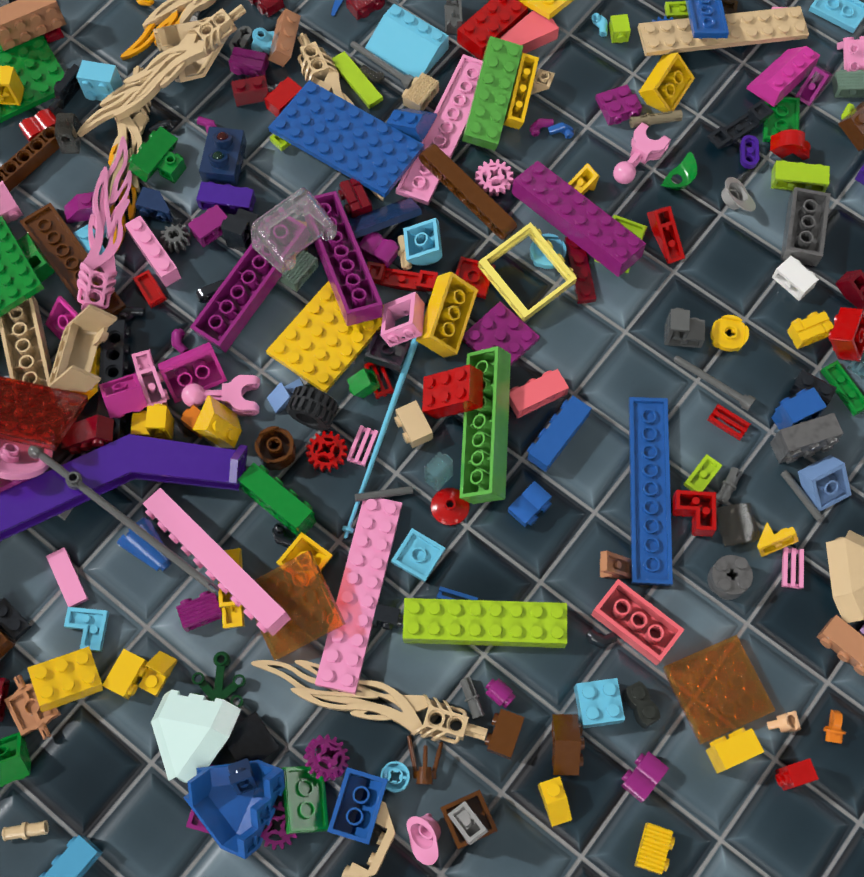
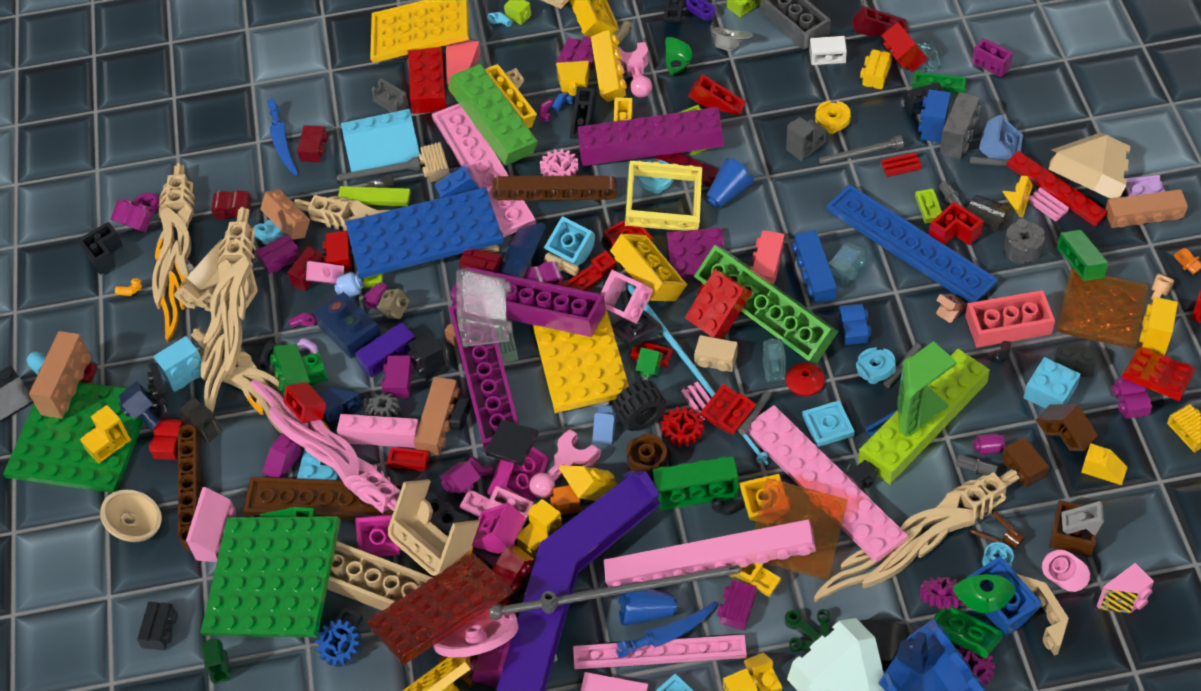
camera: 45 degrees left, 15 degrees down
none -> dark blue brick [119,381,159,429]
none -> red brick [283,382,326,423]
none -> lavender arm [297,338,321,355]
none -> bright pink plate [306,261,344,284]
none -> light blue head [335,272,364,298]
none -> magenta brick [364,282,390,309]
none -> dark tan brick [377,289,410,319]
none -> nougat brick [414,377,461,455]
none -> magenta brick [439,461,481,493]
none -> black tile [485,420,539,466]
none -> yellow torso [556,61,590,96]
none -> black slope [569,87,597,139]
none -> bright pink plate [573,635,746,669]
none -> yellow brick [591,30,627,102]
none -> blue sword [616,601,718,659]
none -> red slope [700,383,756,435]
none -> blue cone [706,158,754,208]
none -> clear light blue brick [828,241,867,285]
none -> medium azure plate [856,347,896,384]
none -> dark grey bar [883,343,922,388]
none -> bright green windscreen [897,341,957,437]
none -> green piece [953,574,1015,613]
none -> red plate [1006,151,1108,226]
none -> green brick [1057,230,1108,281]
none -> red plate [1121,346,1196,401]

